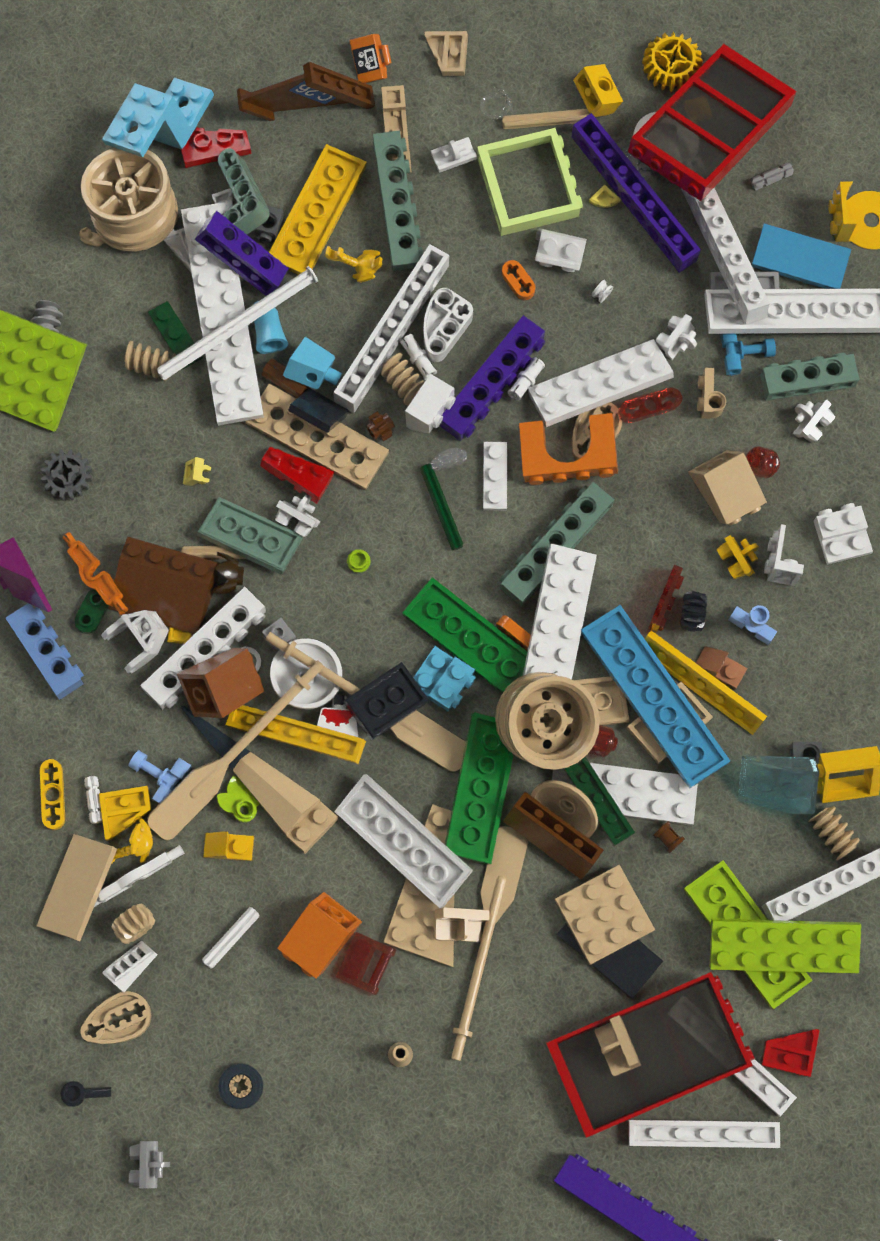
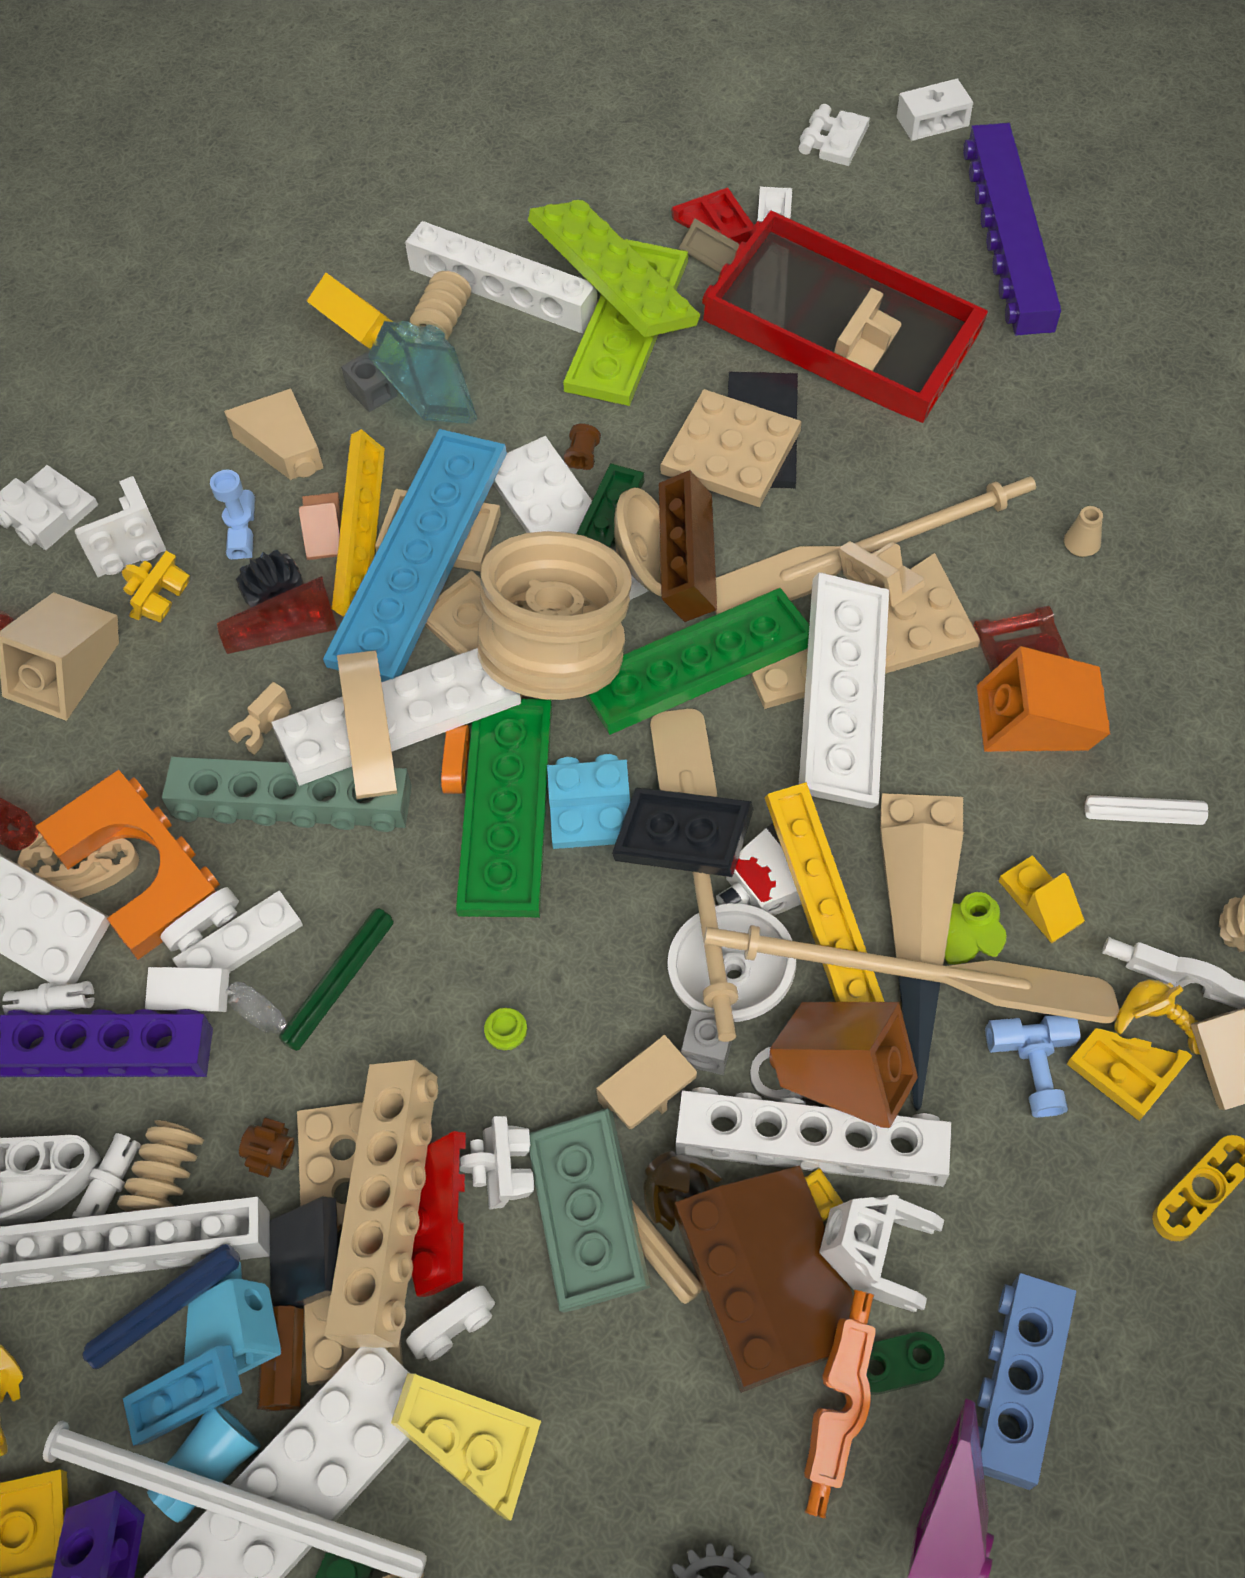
camera: 120 degrees left, 15 degrees down
white axle [84,776,103,824] -> none
light yellow tile [183,457,211,486] -> none
white slope [405,374,456,433] -> none
white plate [628,1120,780,1148] -> none
none -> dark blue axle [82,1244,241,1369]
none -> dark azure plate [123,1345,242,1446]
none -> white tile [145,967,230,1012]
none -> white plate [160,887,239,952]
none -> tan slope [224,388,323,480]
none -> tan plate [228,682,292,755]
none -> tan brick [324,1060,438,1348]
none -> tan slope [337,650,397,799]
none -> light yellow wing [391,1373,541,1521]
none -> white plate [406,1286,495,1361]
none -> tan panel [596,1035,697,1129]
none -> dark tan tile [678,219,740,273]
none -> white plate [799,104,870,166]

